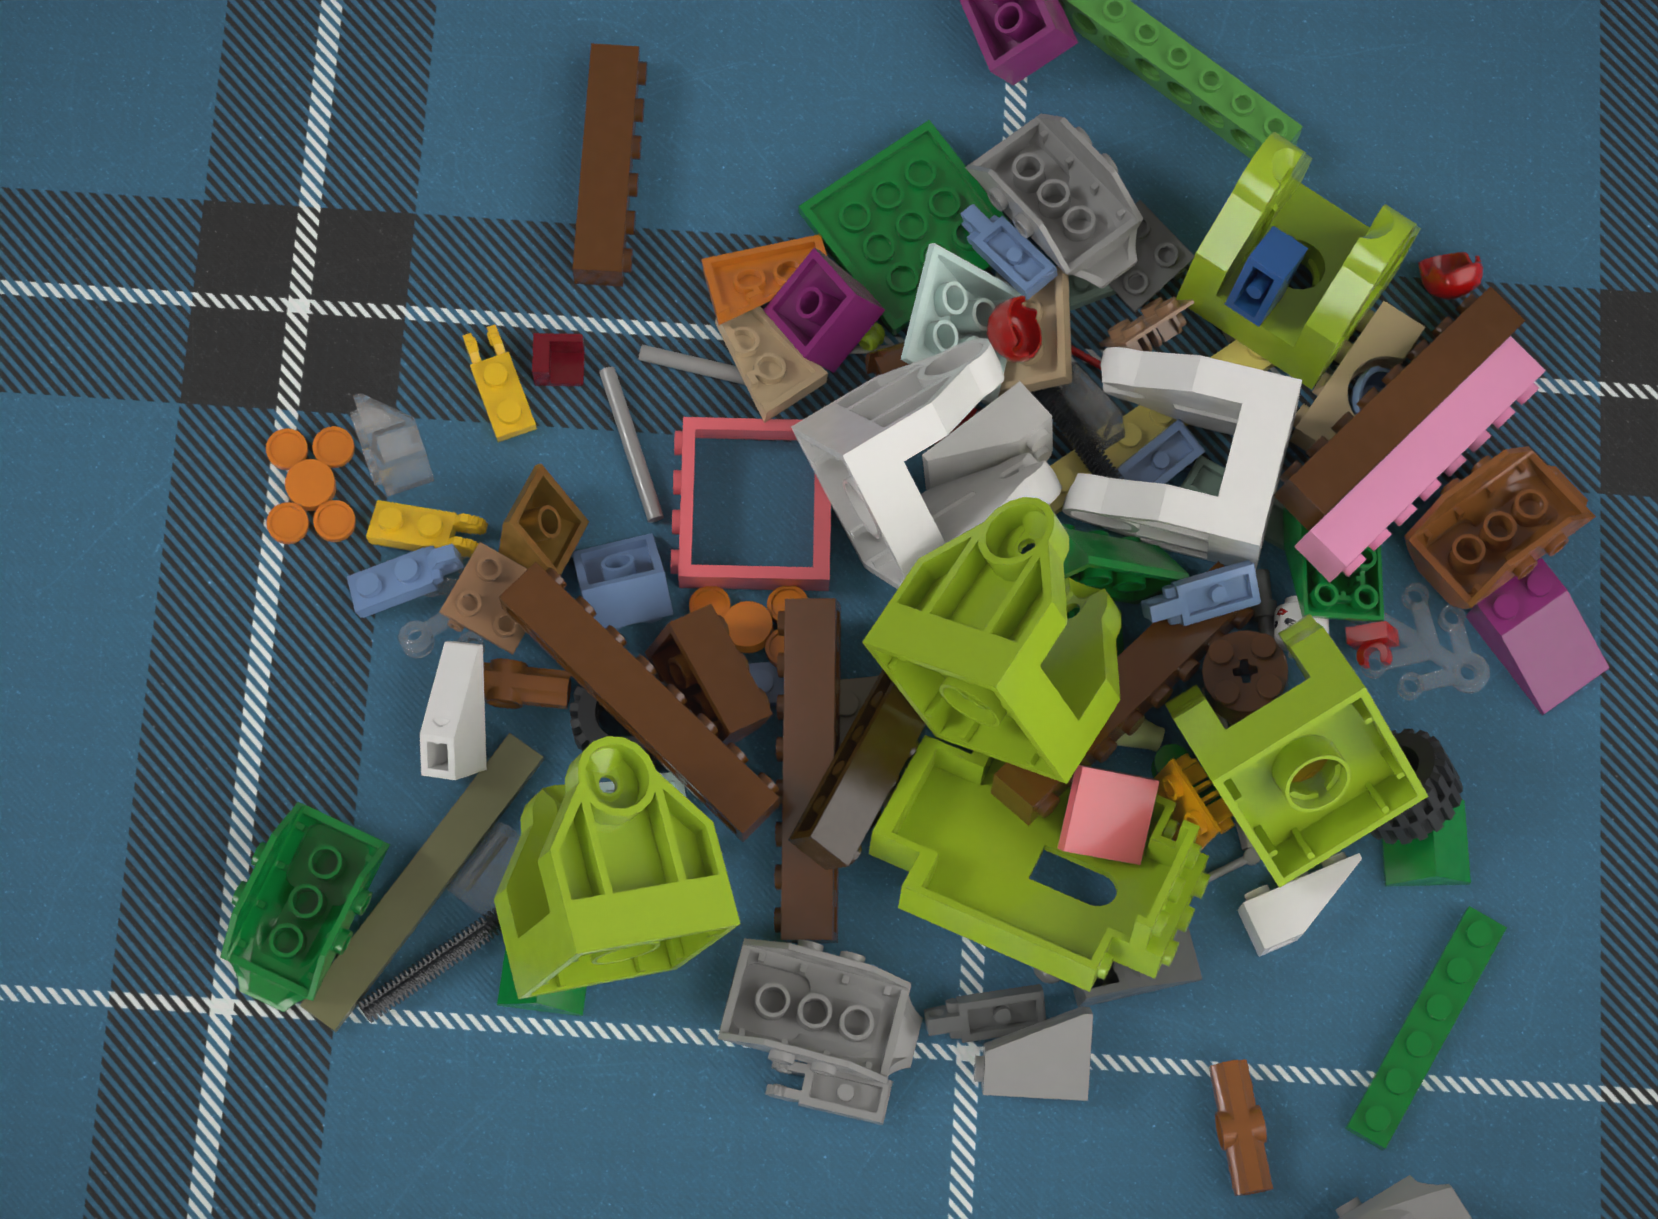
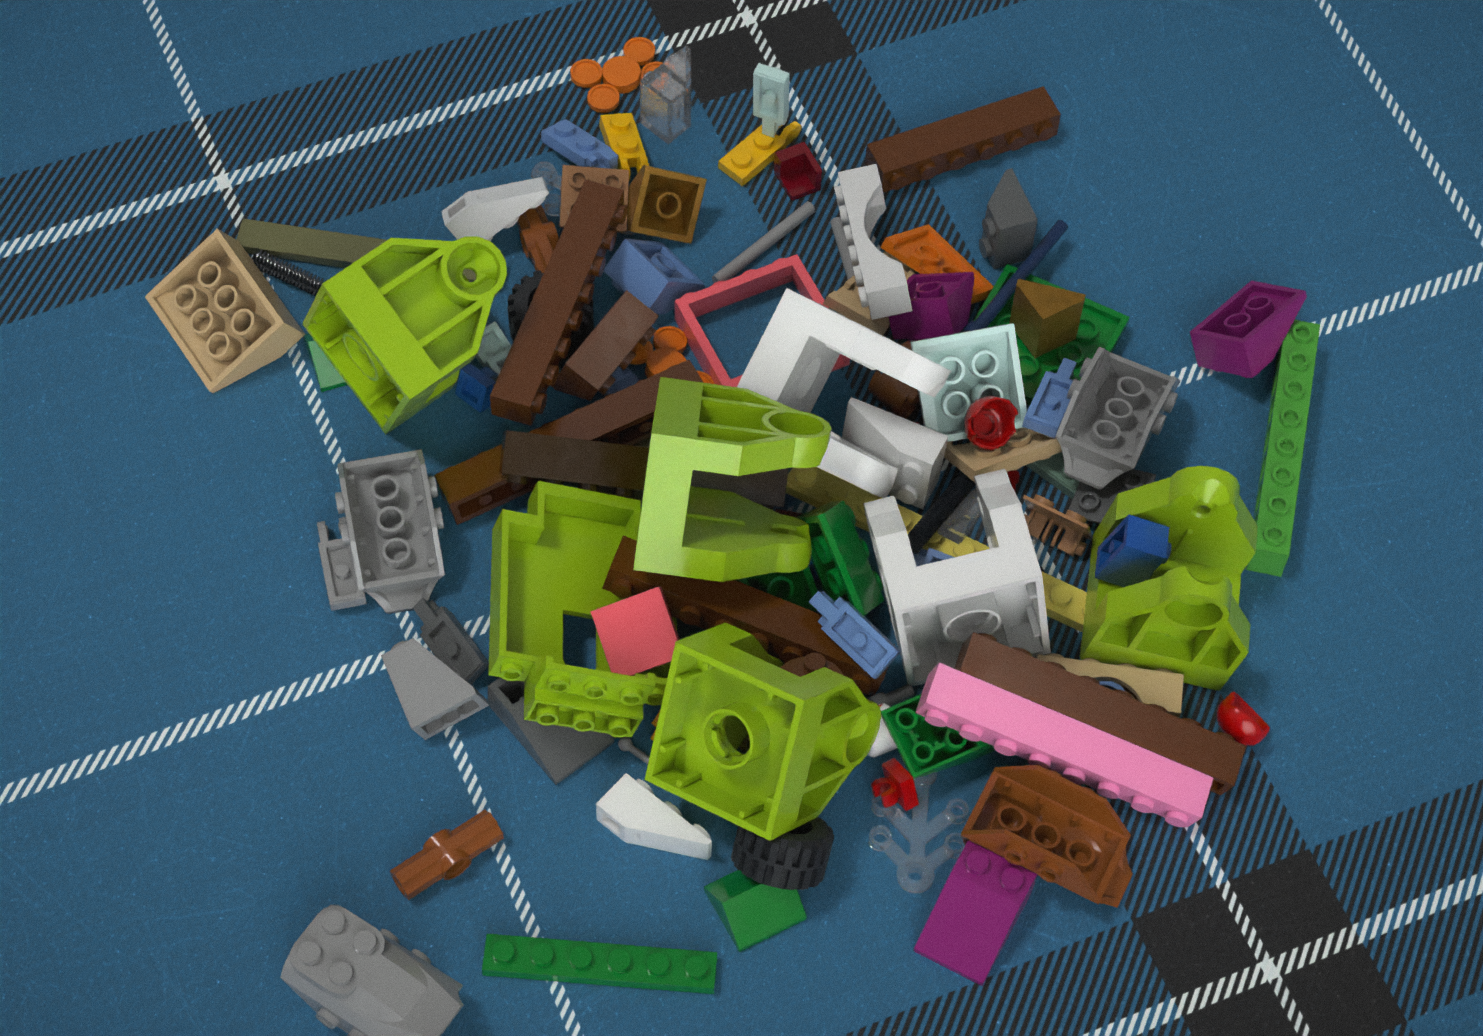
camera: 65 degrees right, 15 degrees down
green slope [220,802,390,1013] -> none
none -> tan slope [145,229,305,393]
none -> light aqua hinge [753,63,789,138]
none -> white arch [834,164,912,320]
none -> dark blue bar [962,220,1068,332]
none -> dark grey slope [979,168,1038,270]
none -> pearl gold slope [1009,279,1086,358]

